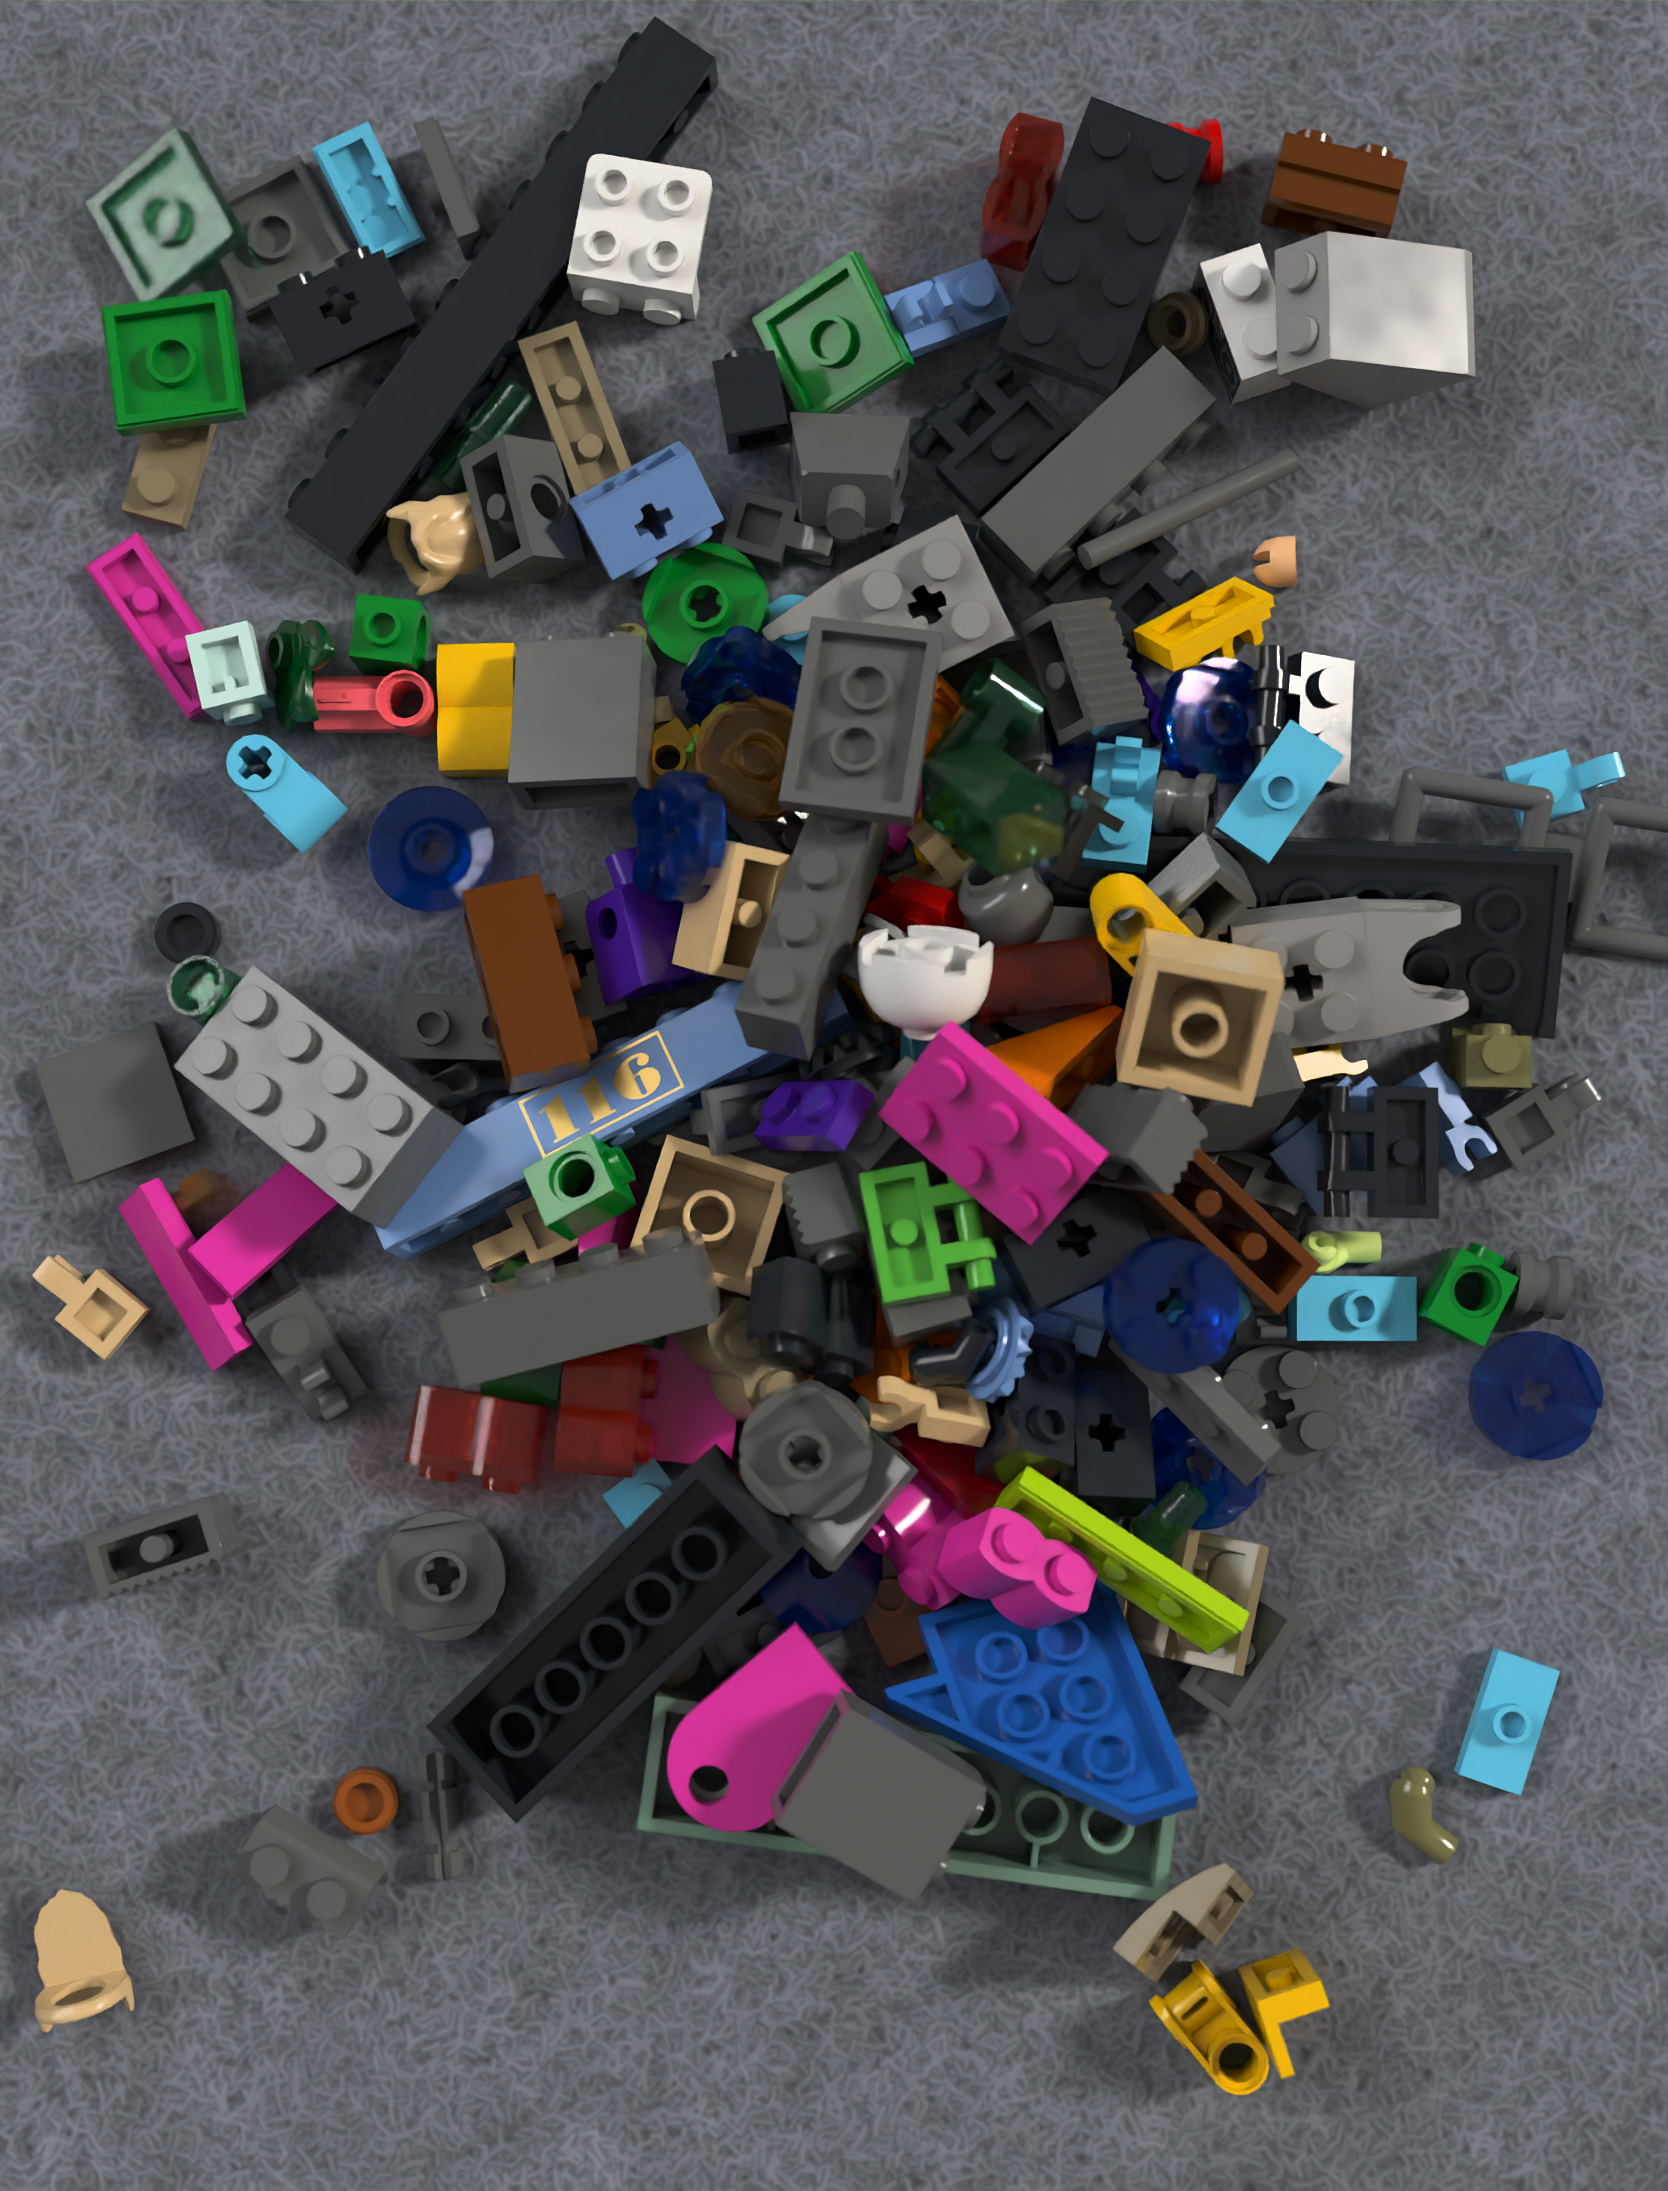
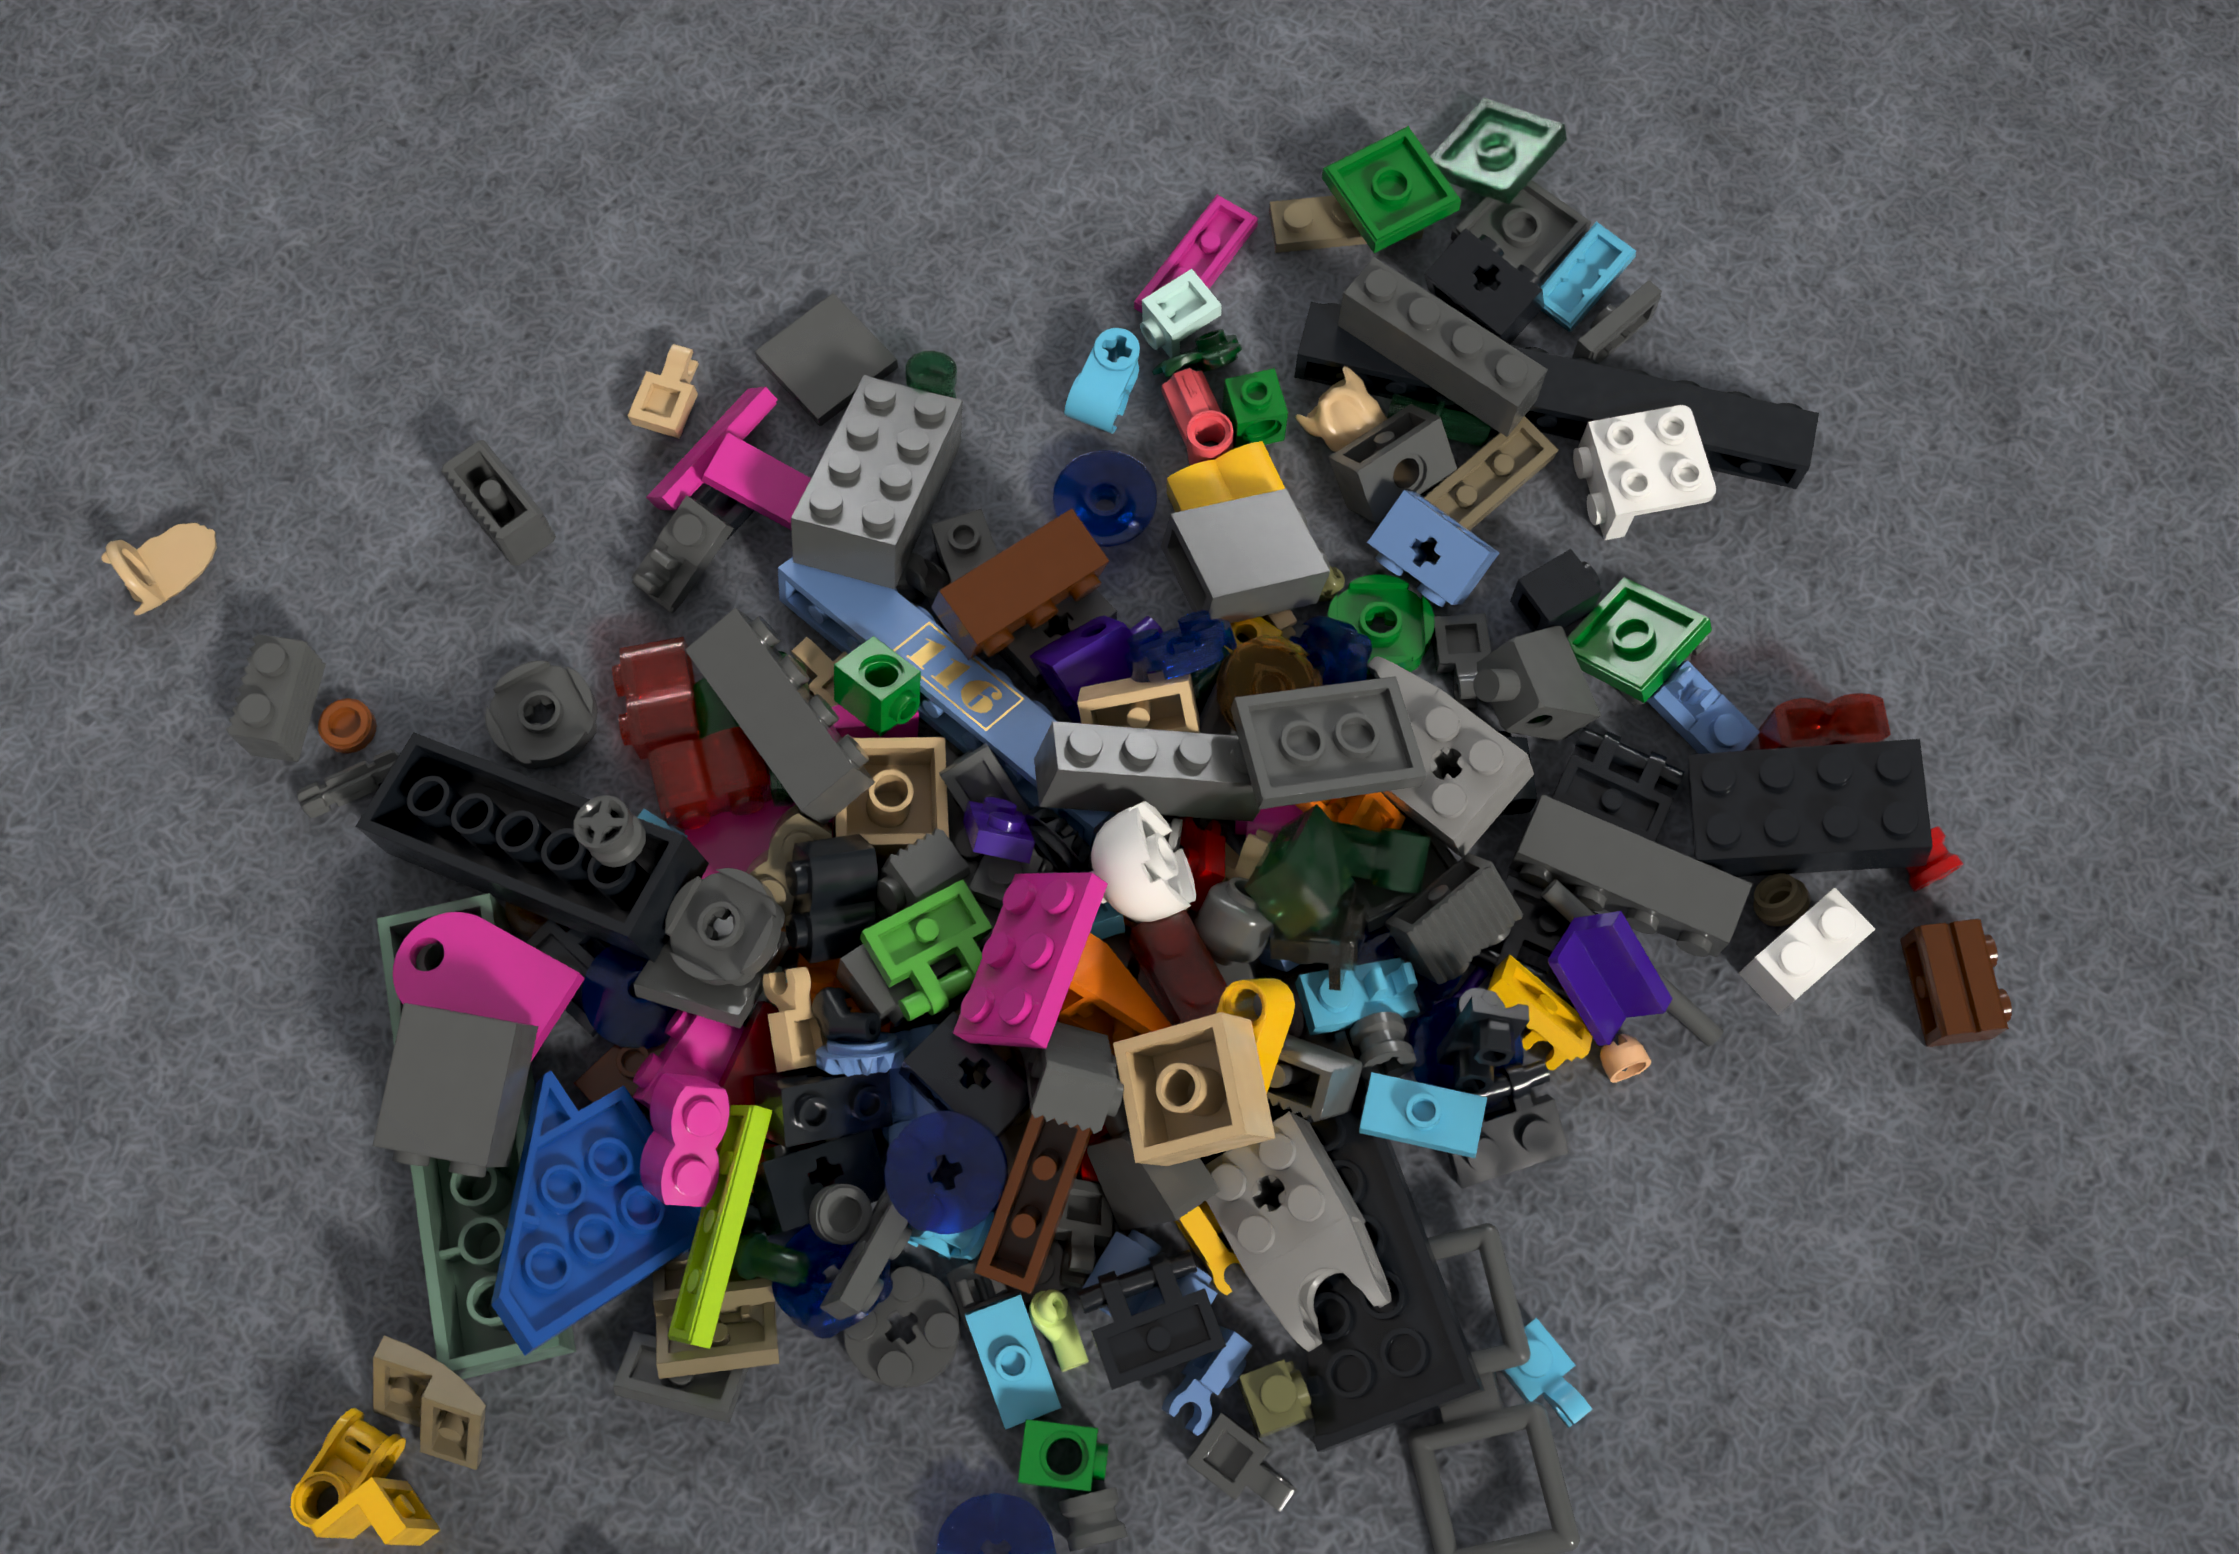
camera: 65 degrees right, 15 degrees down
black tile [154,902,222,967] -> none
clear orange tile [170,1168,230,1218] -> none
light grey slope [1275,231,1476,408] -> none
none -> dark grey wheel [573,795,646,867]
none -> dark grey tile [809,1184,872,1245]
none -> dark grey brick [1338,257,1548,437]
none -> black hips [1437,988,1530,1093]
none -> dark purple panel [1548,911,1673,1046]

